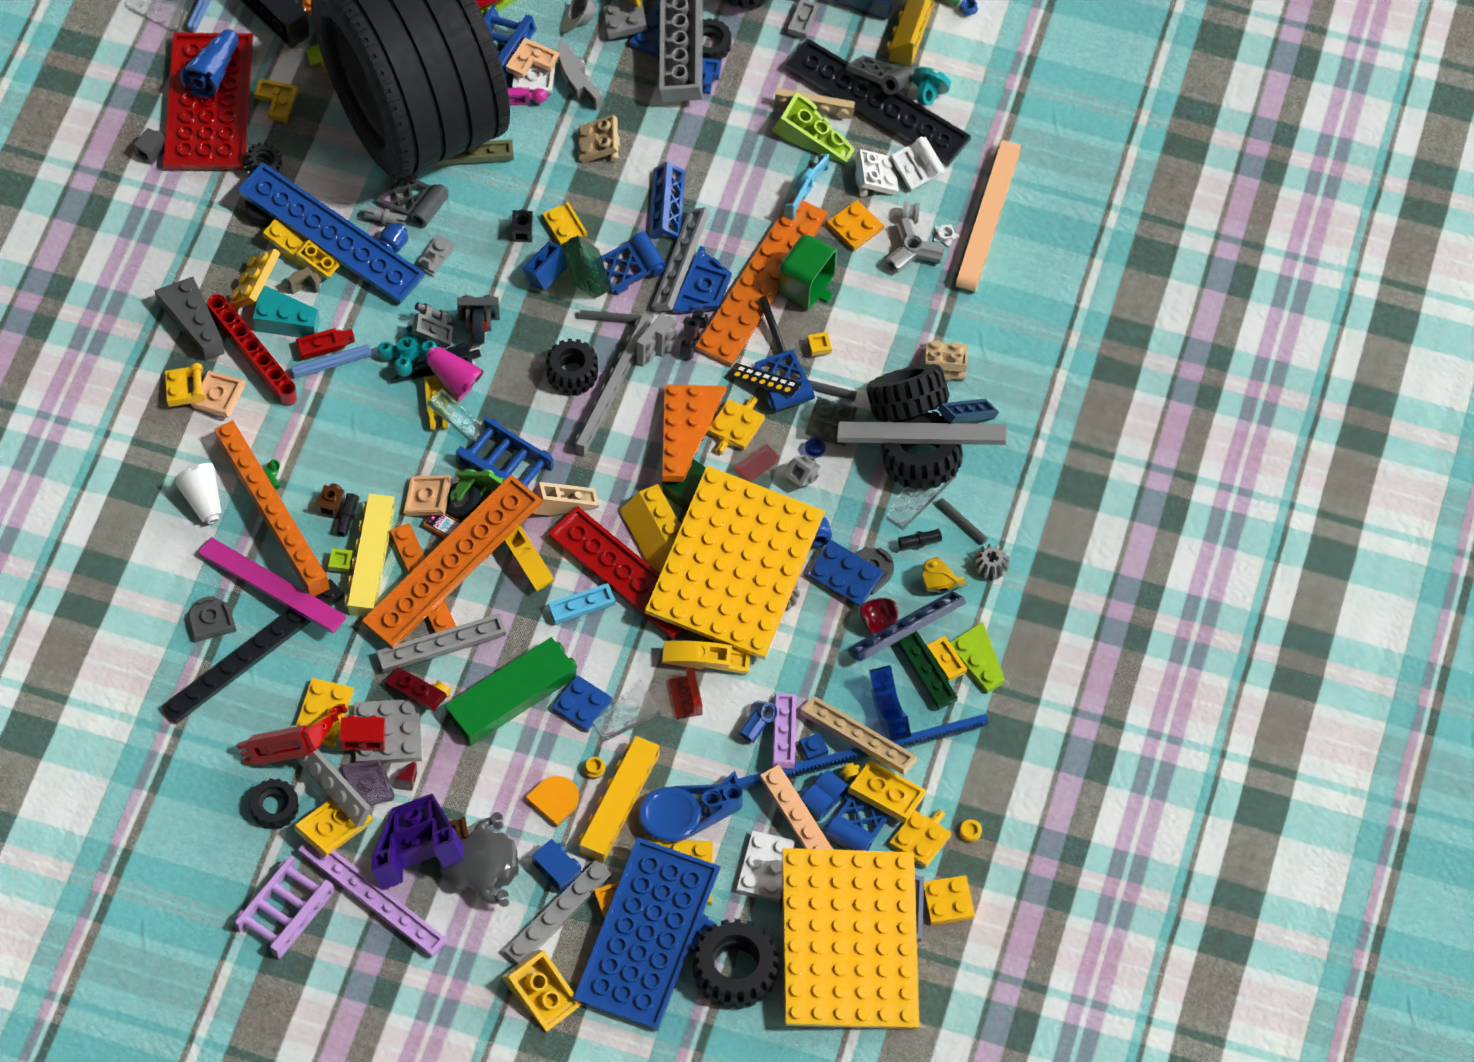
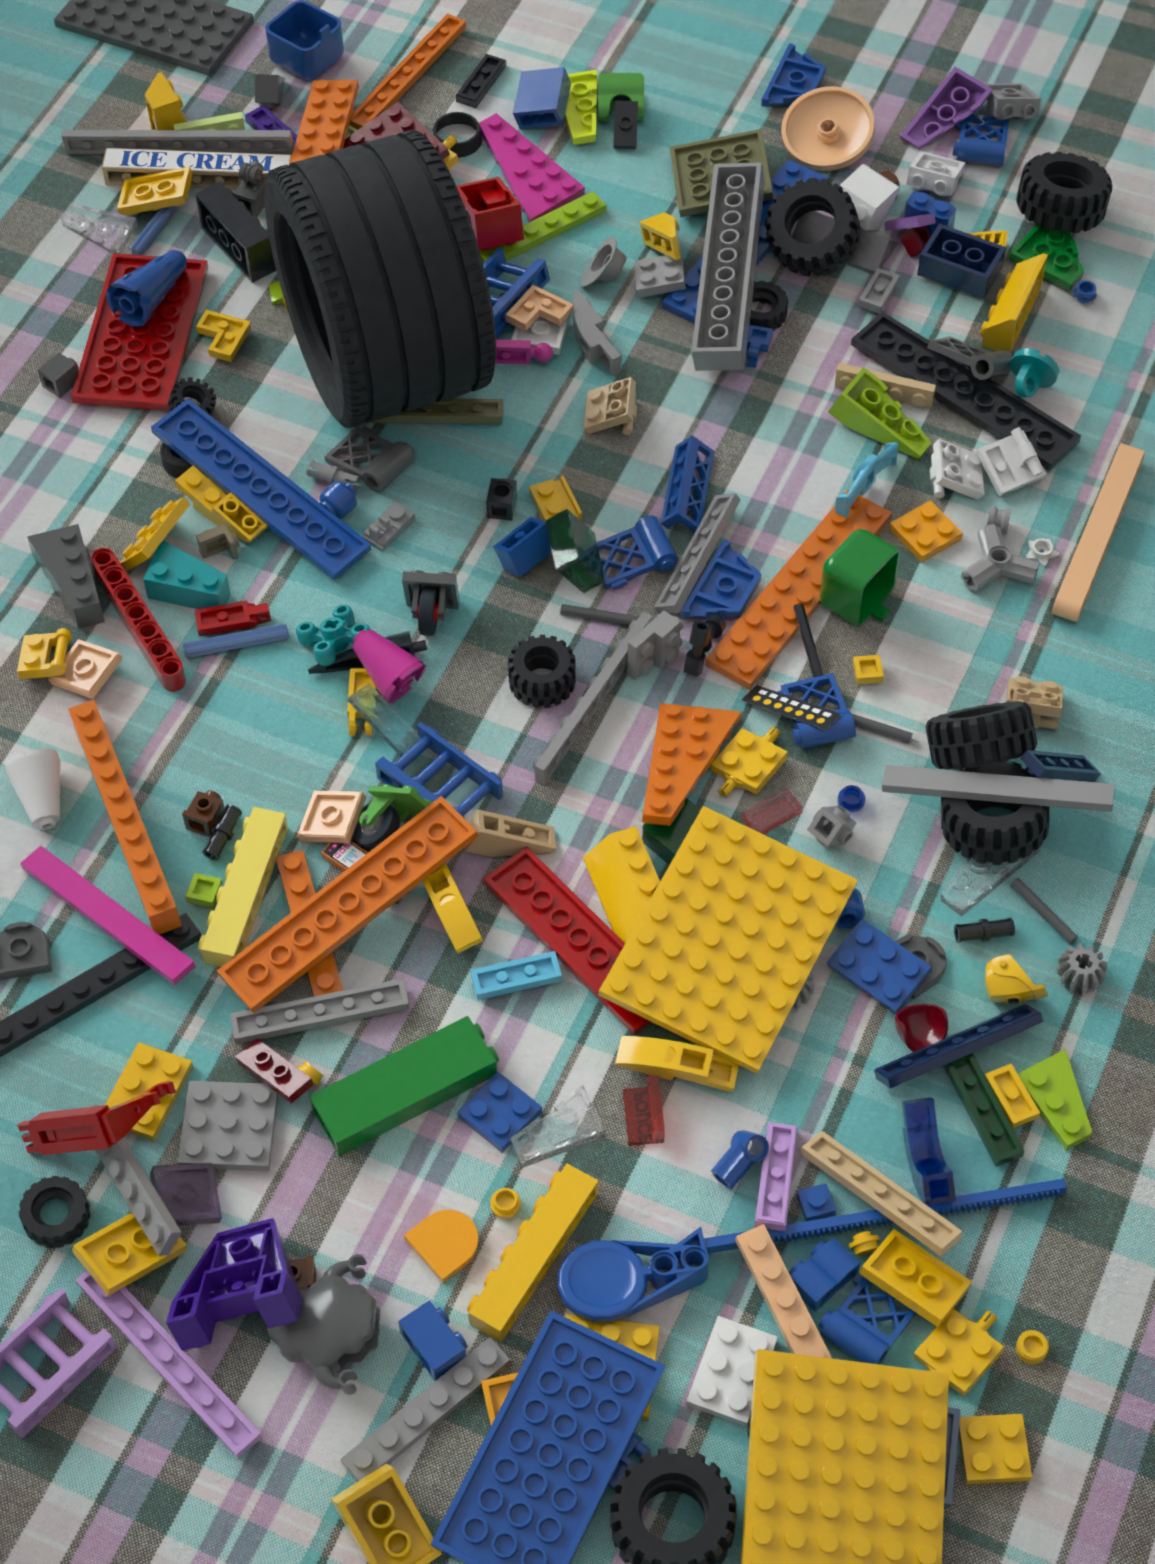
camera: 10 degrees right, 5 degrees down
green arm [264,459,281,490] -> none
red brick [340,715,386,751] -> none
dark red slope [395,762,418,791] -> none
dark grey plate [412,302,454,348] -> none
clear smoke slope [805,396,858,446] -> none

